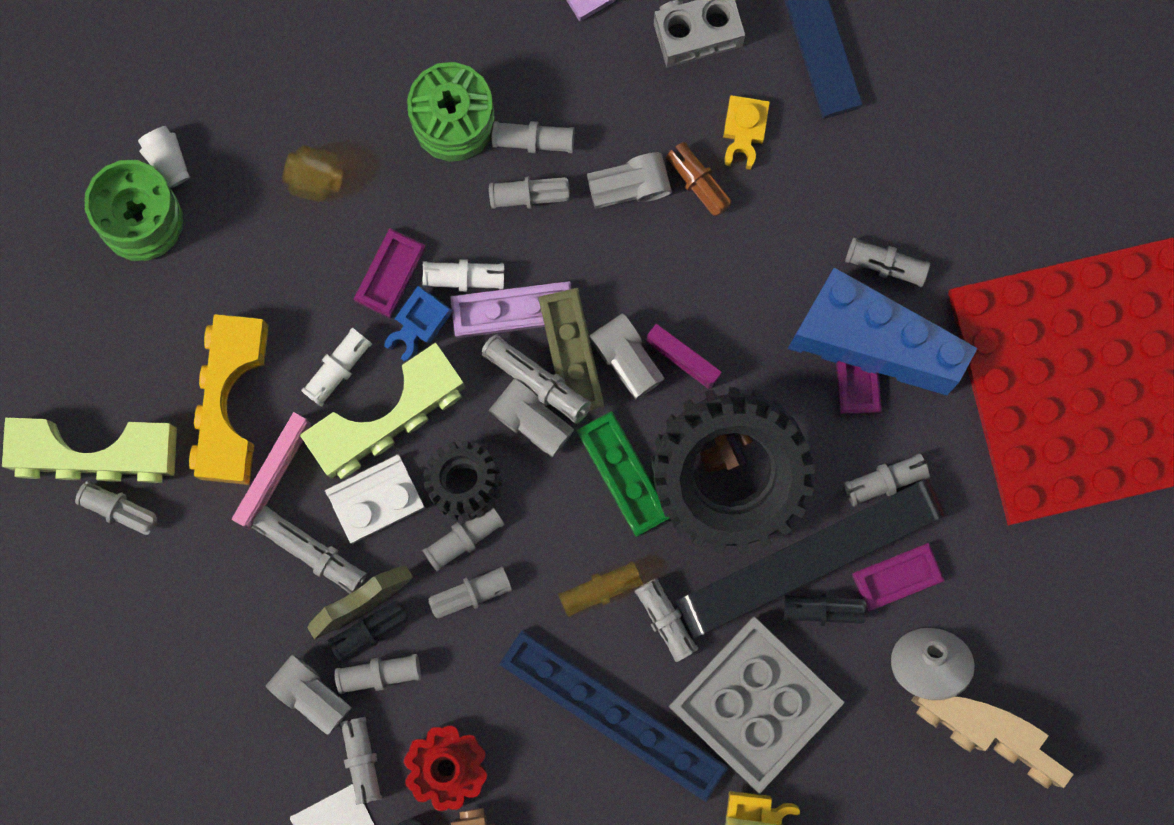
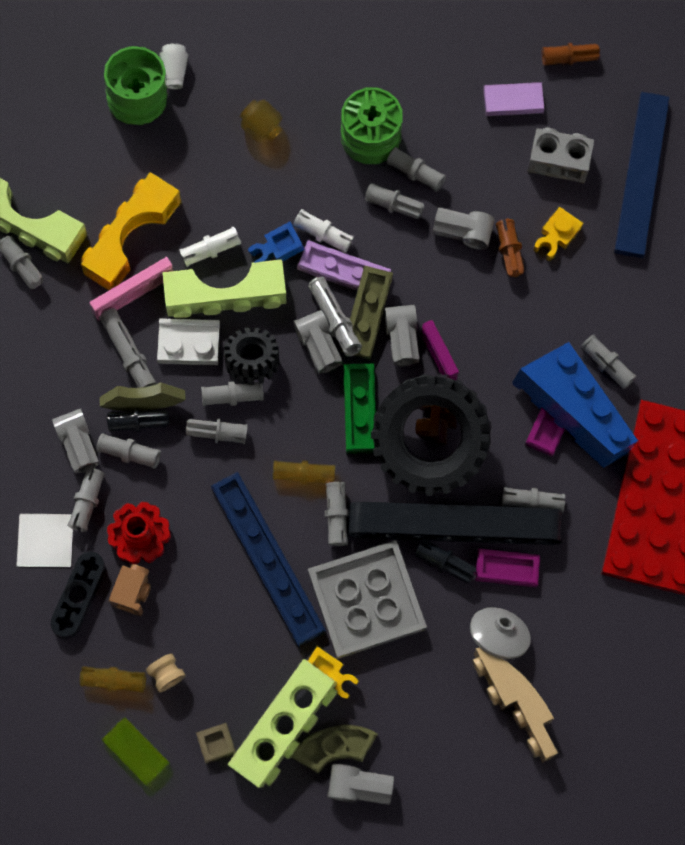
camera: 25 degrees right, 10 degrees down
magenta tile [354,228,426,319] -> none

